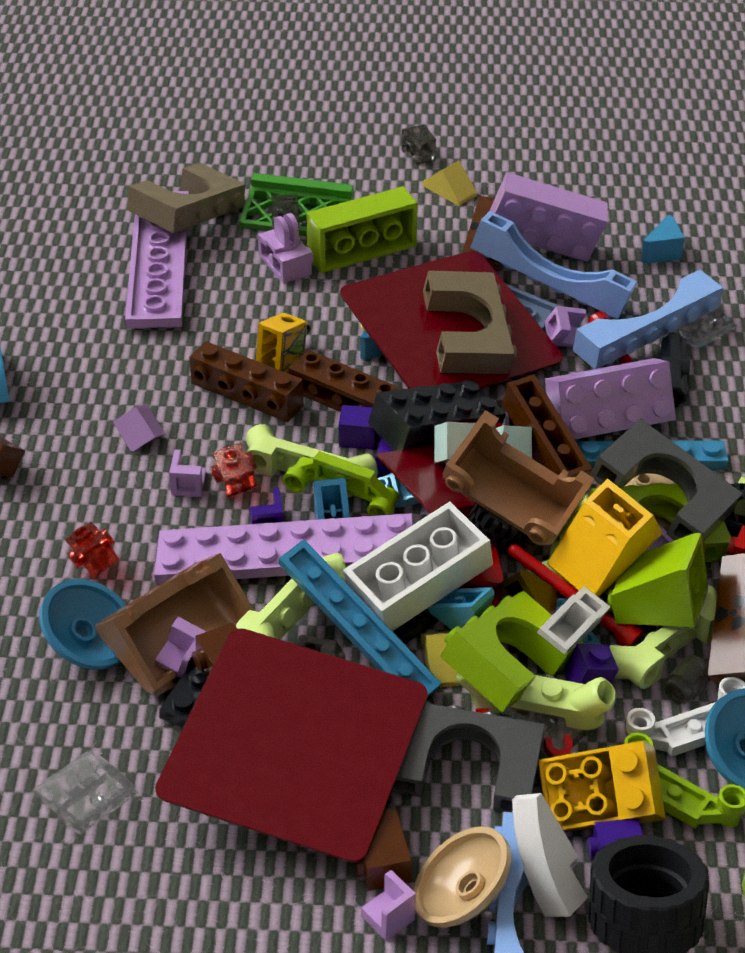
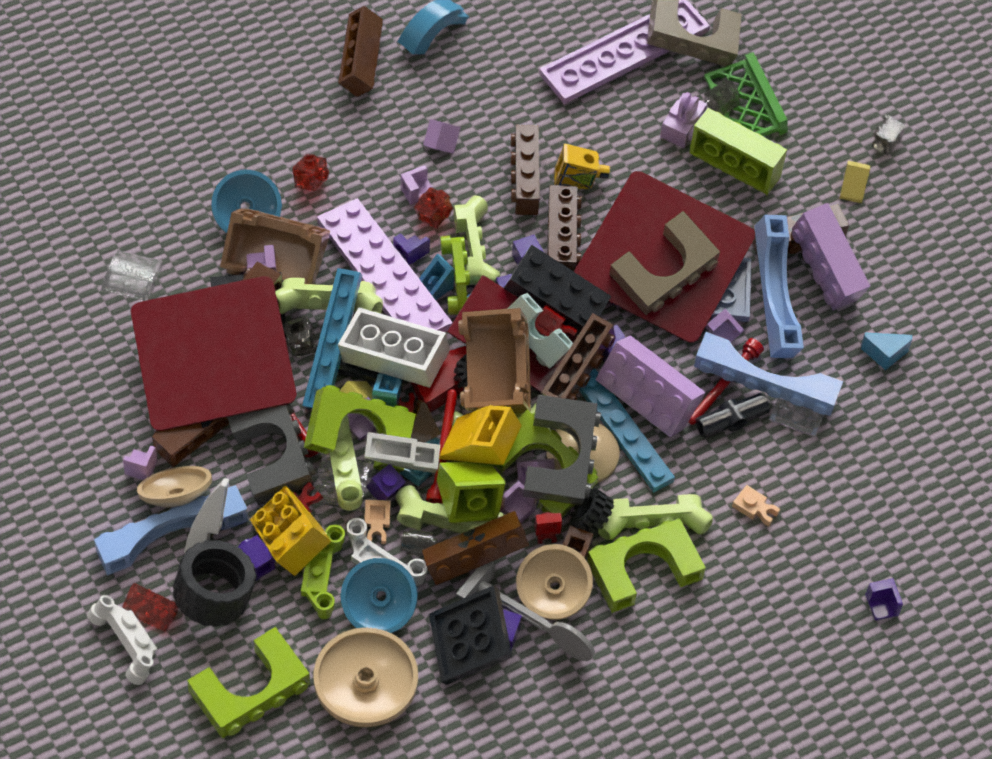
camera: 55 degrees right, 15 degrees up
none -> light nougat plate [365,500,390,544]

